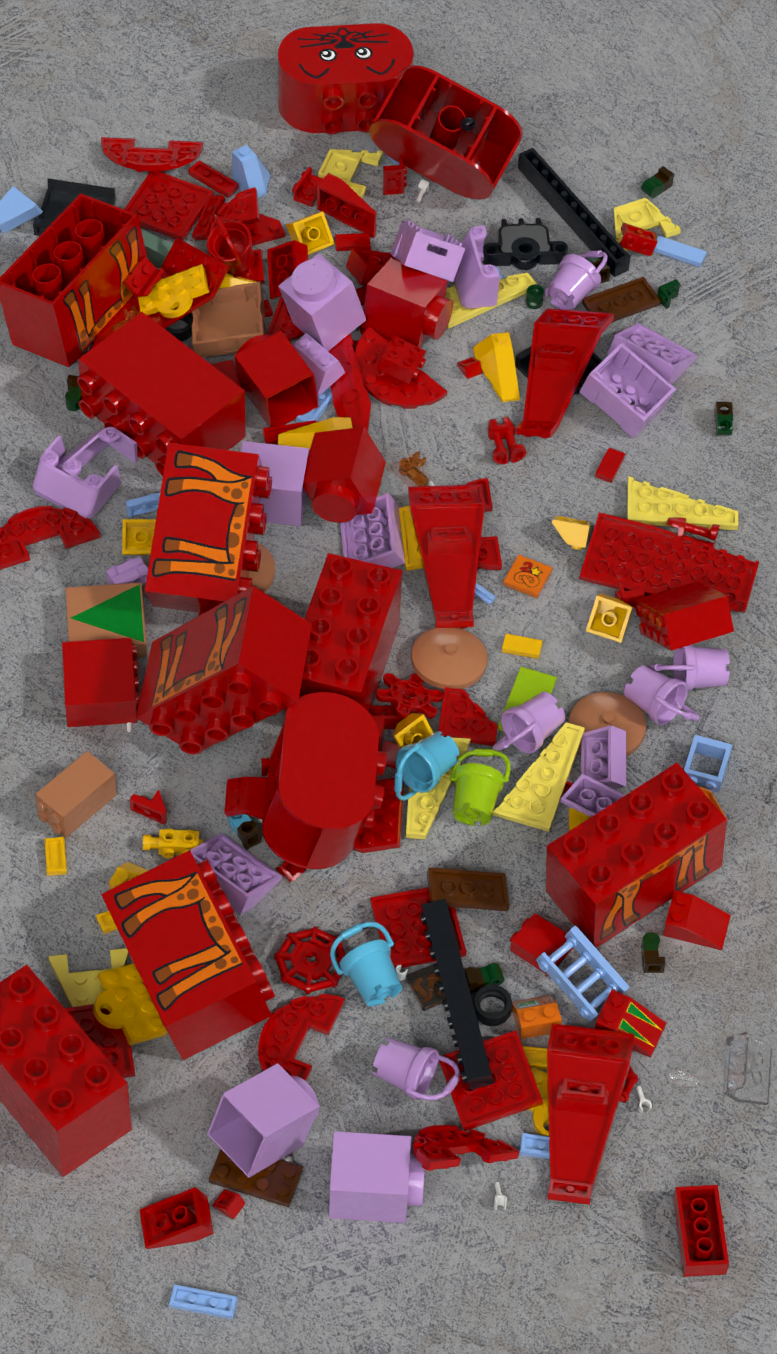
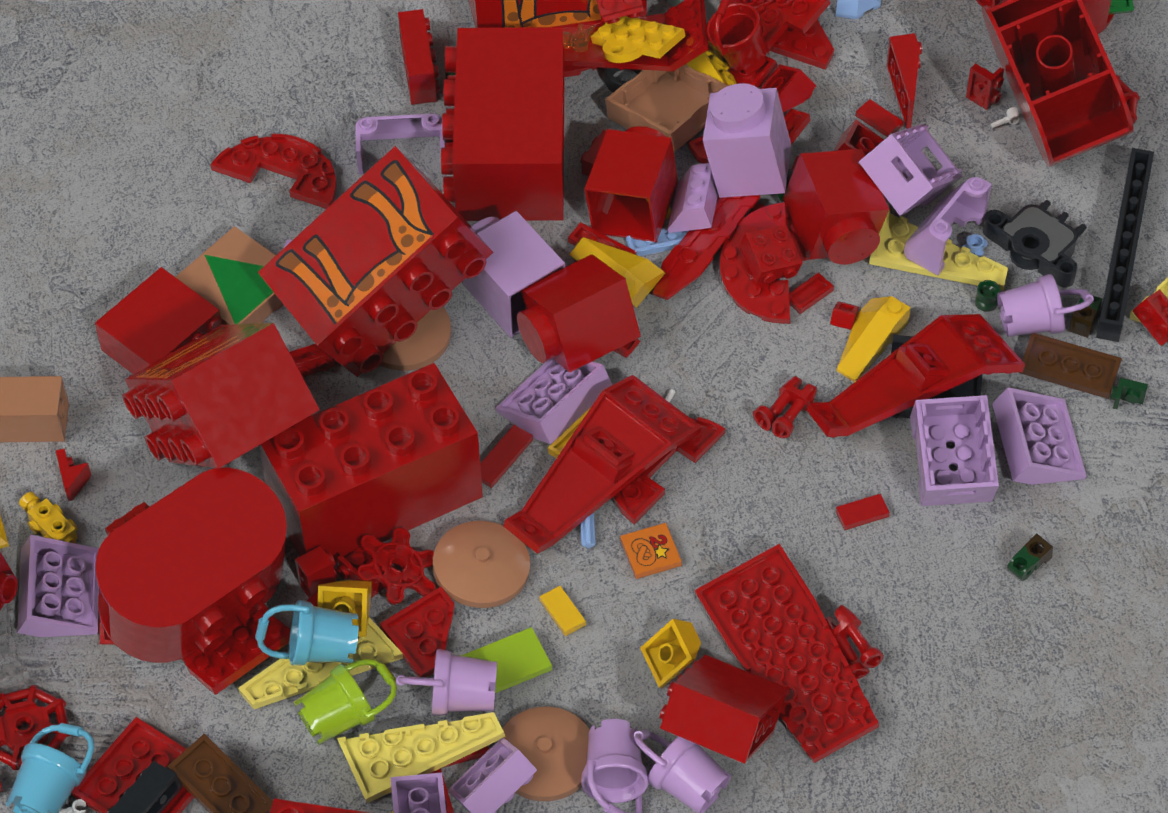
camera: 50 degrees right, 0 degrees up
lavender windscreen [33,435,122,519] -> none
yellow slope [286,211,335,255] -> none
red bracket [292,167,323,207] -> none
light yellow wing [318,149,383,198] -> none
clear orange bar [399,451,429,486] -> none
black hinge [460,117,476,131] -> none
yellow slope [552,515,591,550] -> none
red bracket [615,583,645,607] -> none
light yellow wing [627,476,738,530] -> none
none -> red brick [398,9,440,105]
none -> red tile [789,272,834,314]

